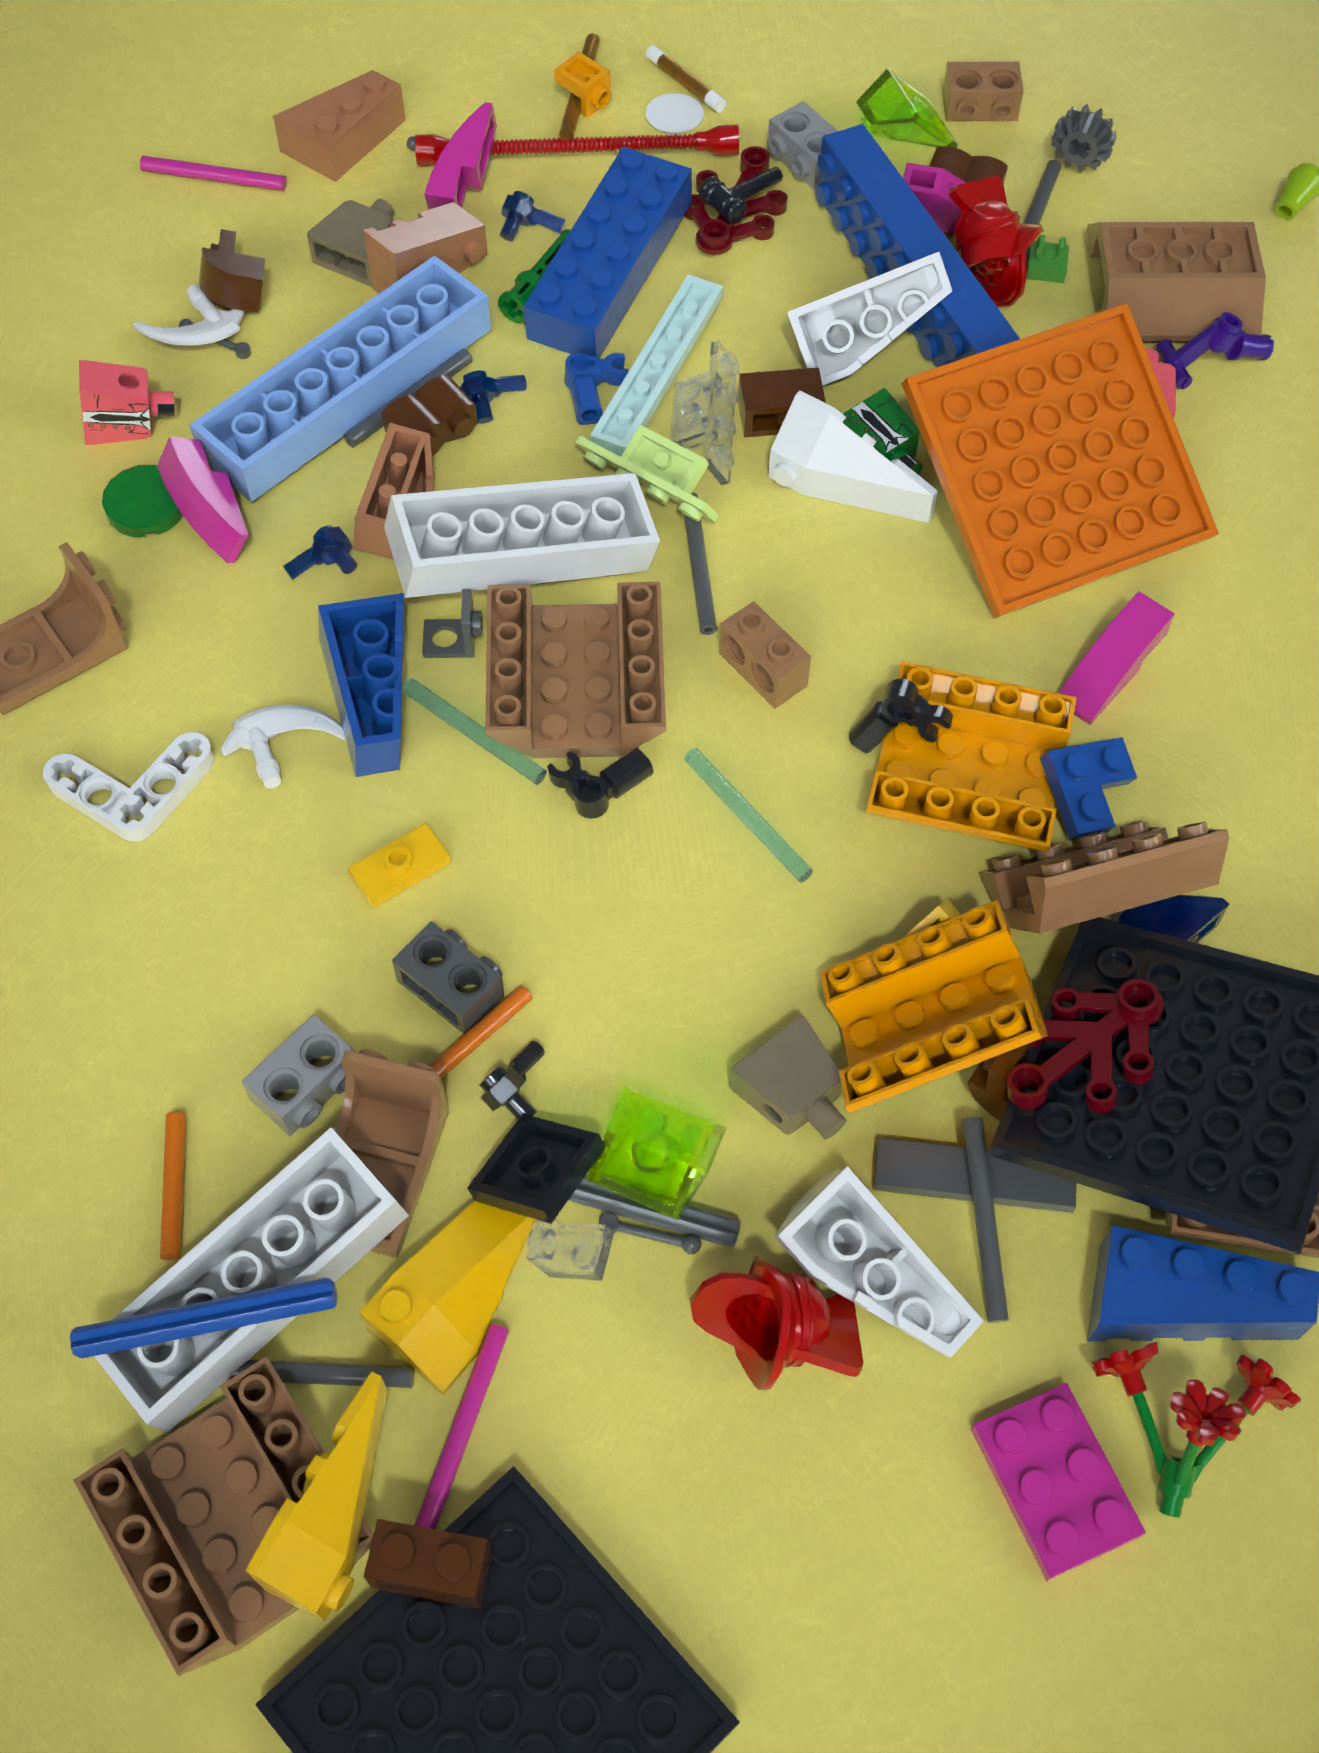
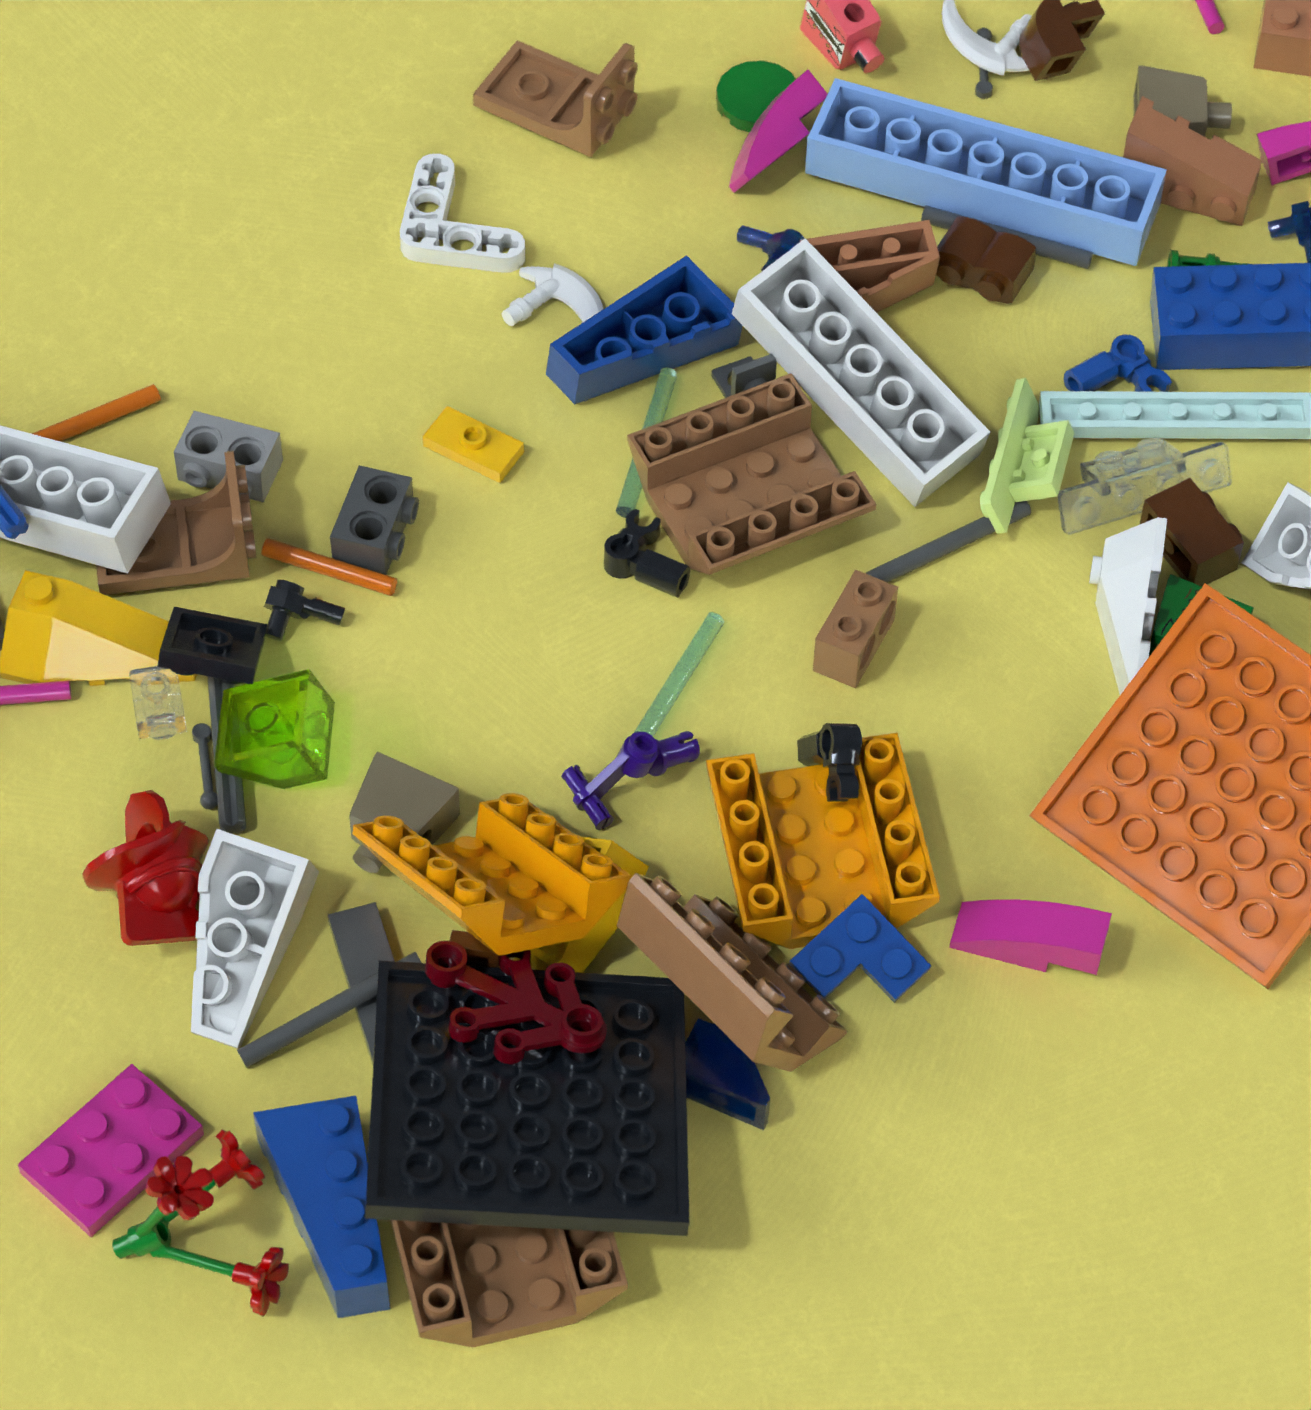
camera: 65 degrees right, 5 degrees down
clear blue piece [460,370,527,424] -> none
none -> dark purple pin [561,731,700,830]

